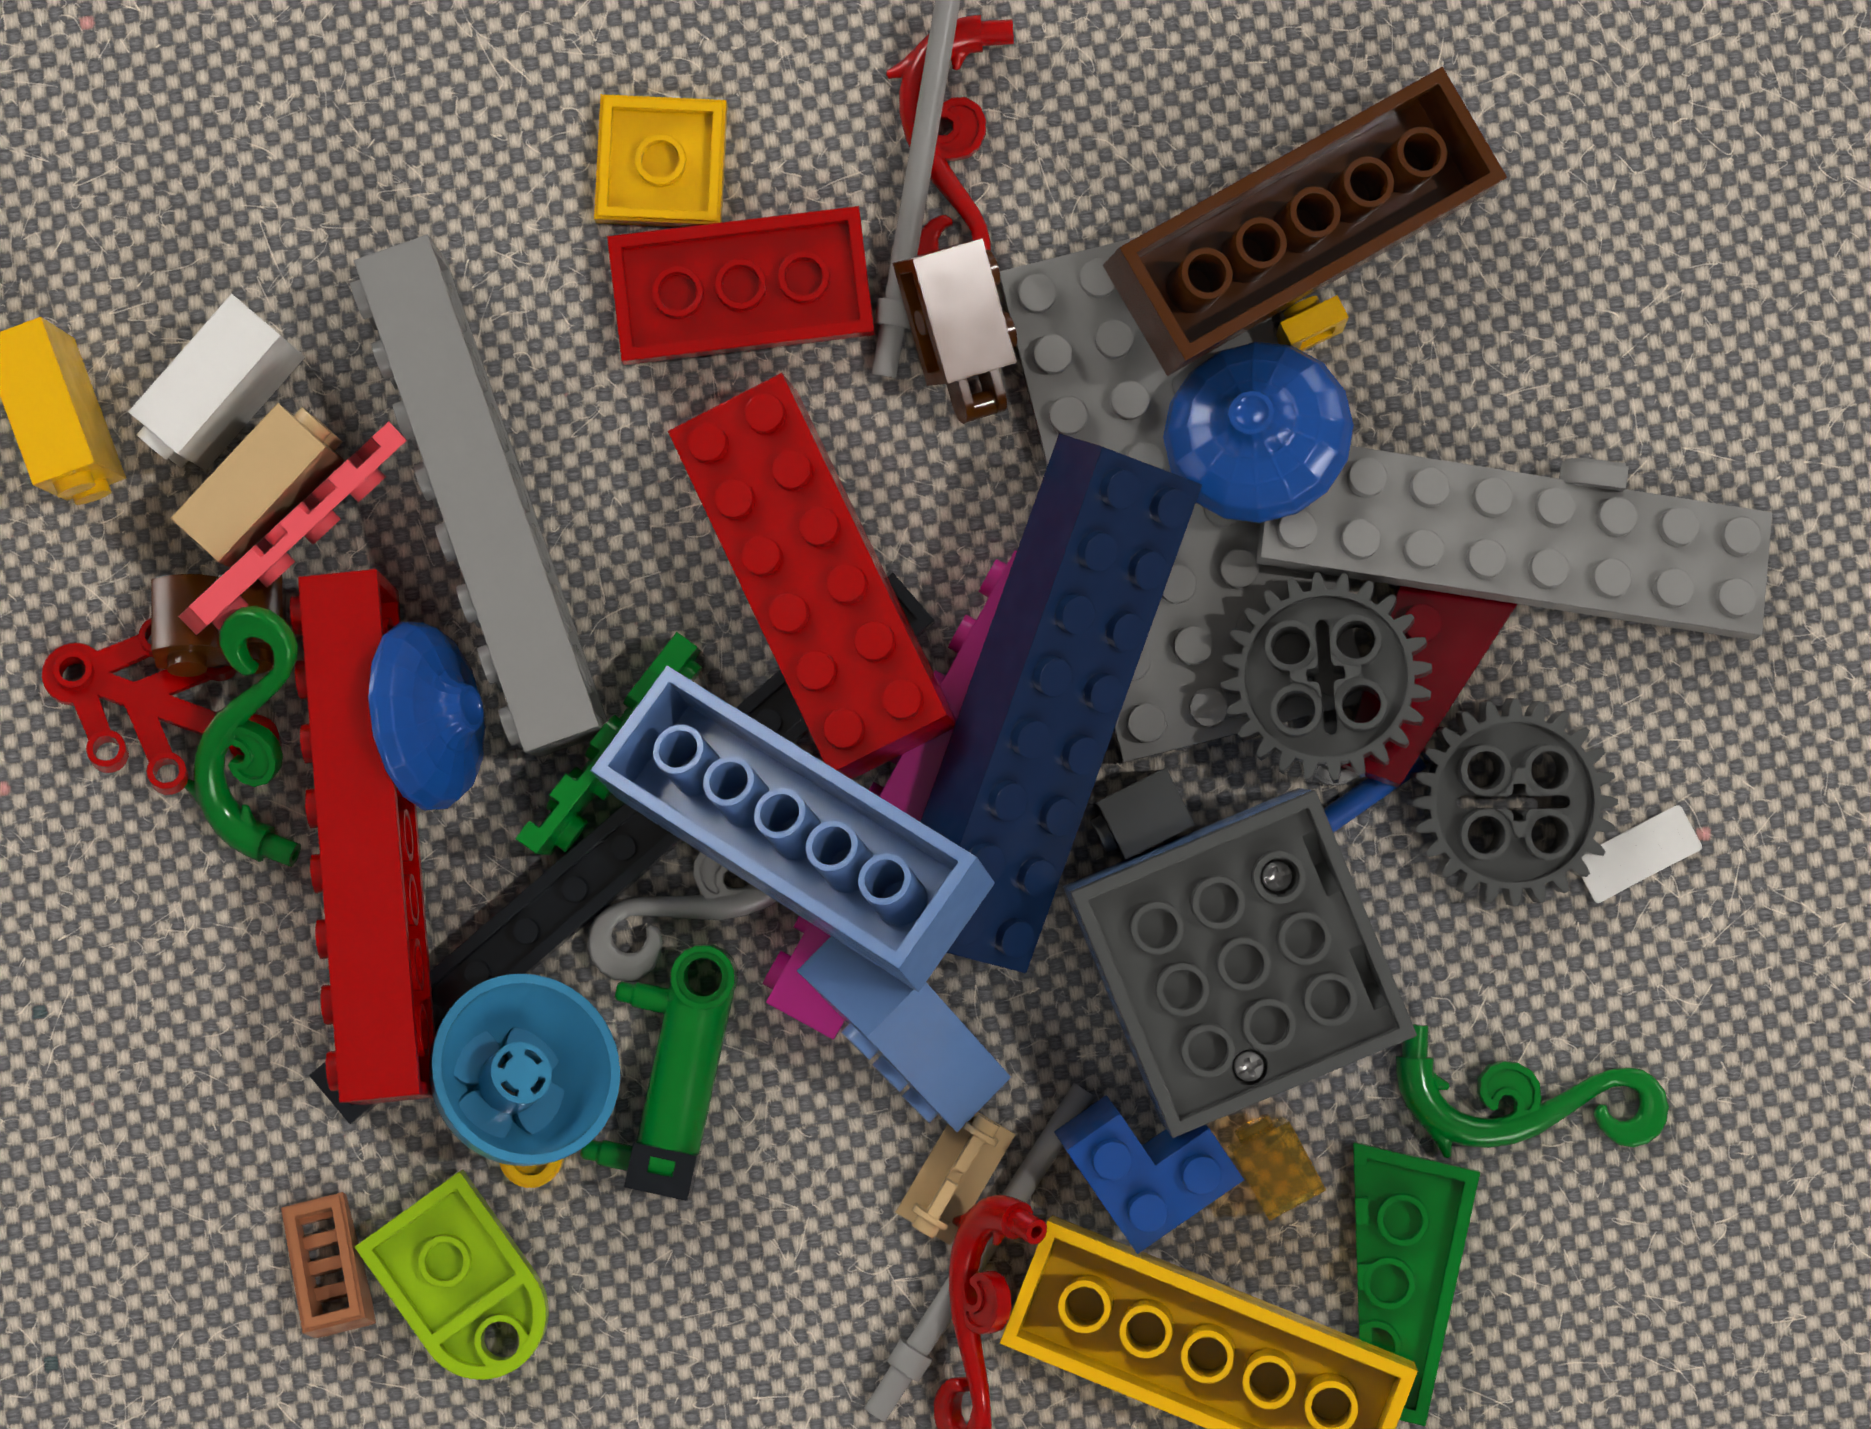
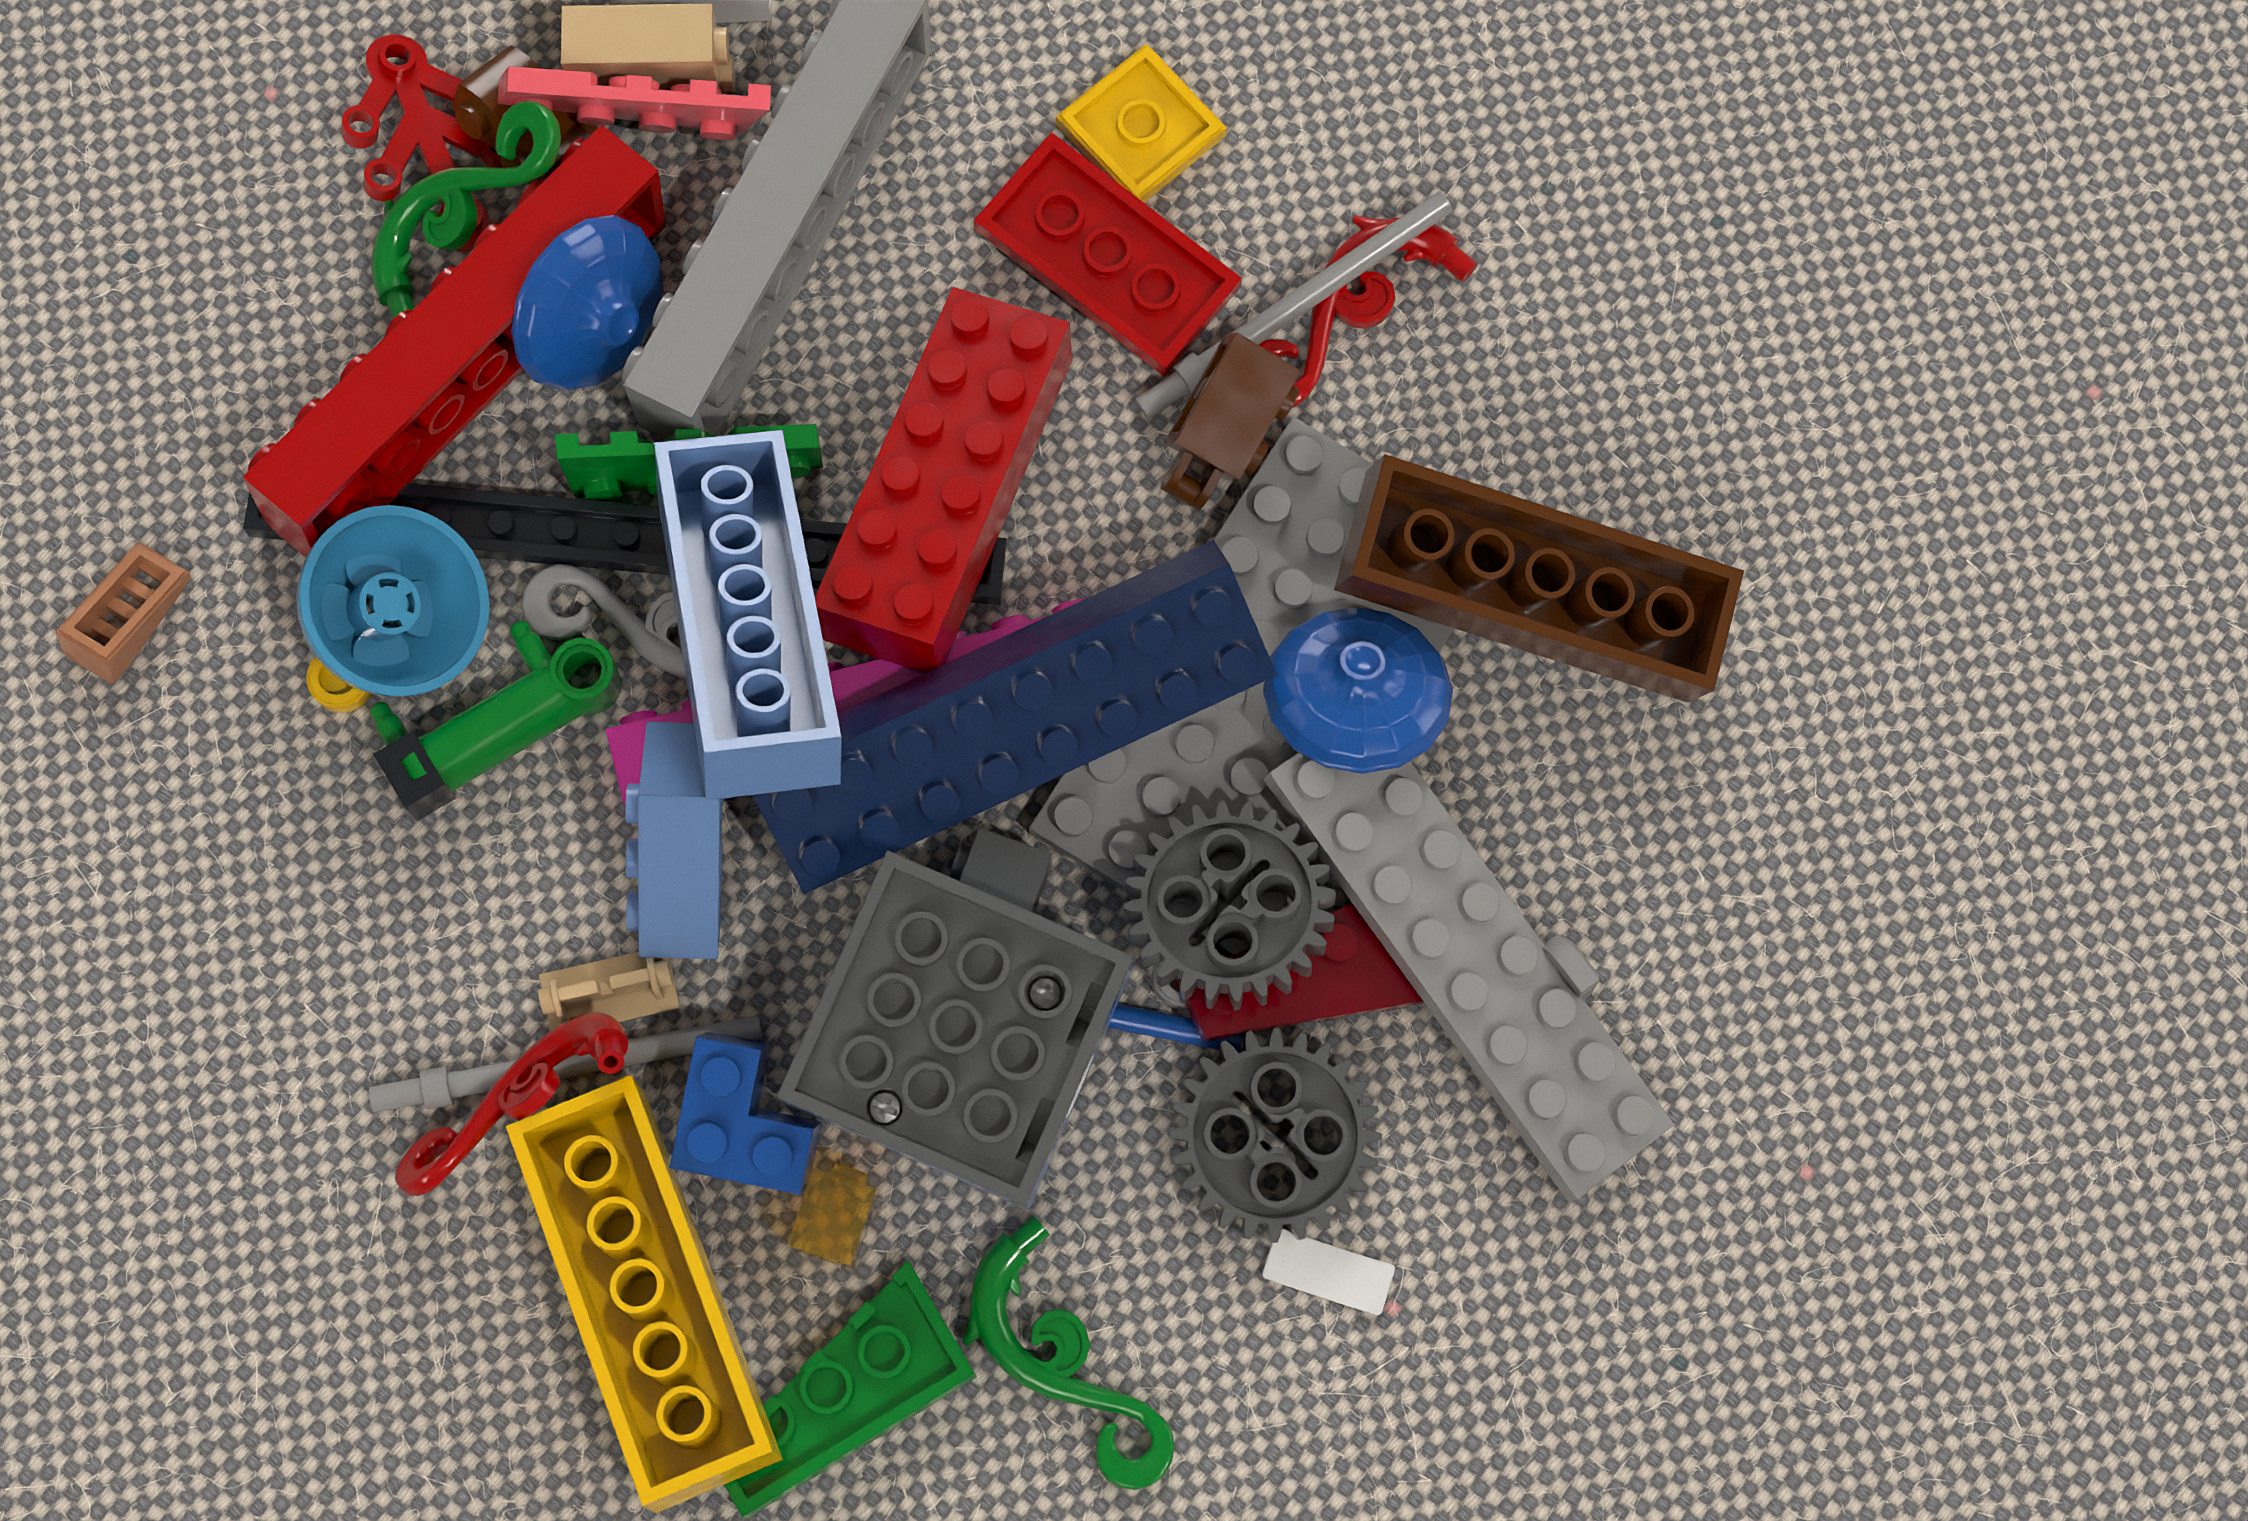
camera: 40 degrees right, 10 degrees down
lime plate [354,1169,549,1380] -> none
yellow plate [1276,295,1349,351] -> none

